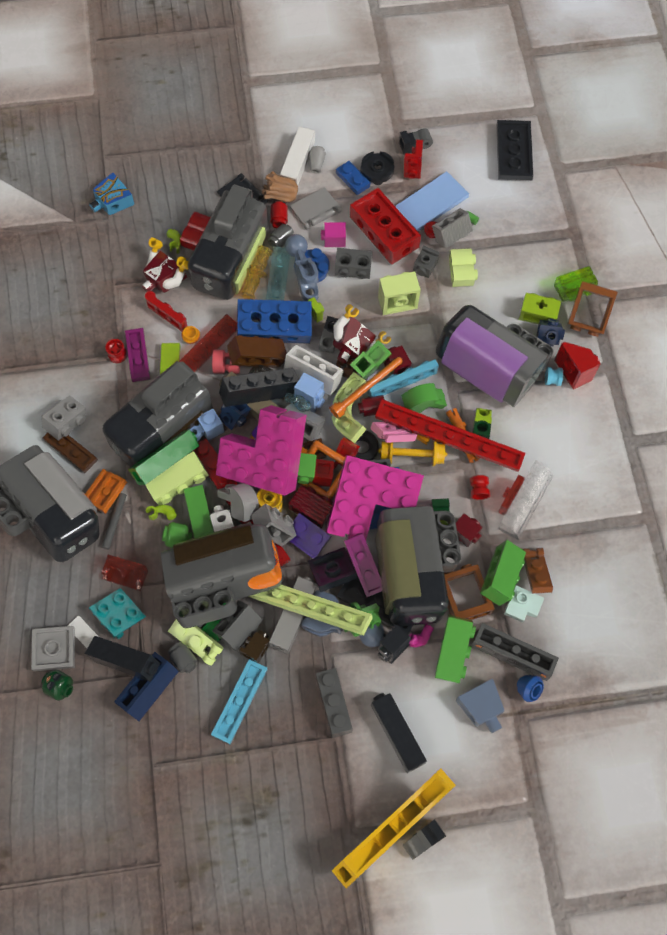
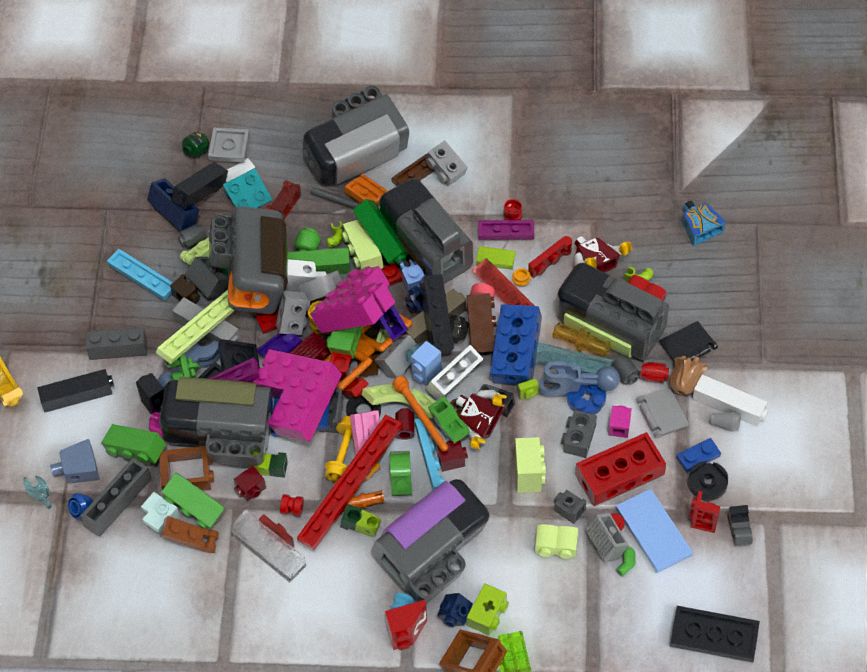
camera: 105 degrees right, 10 degrees down
none -> clear light blue hand [23,476,52,509]

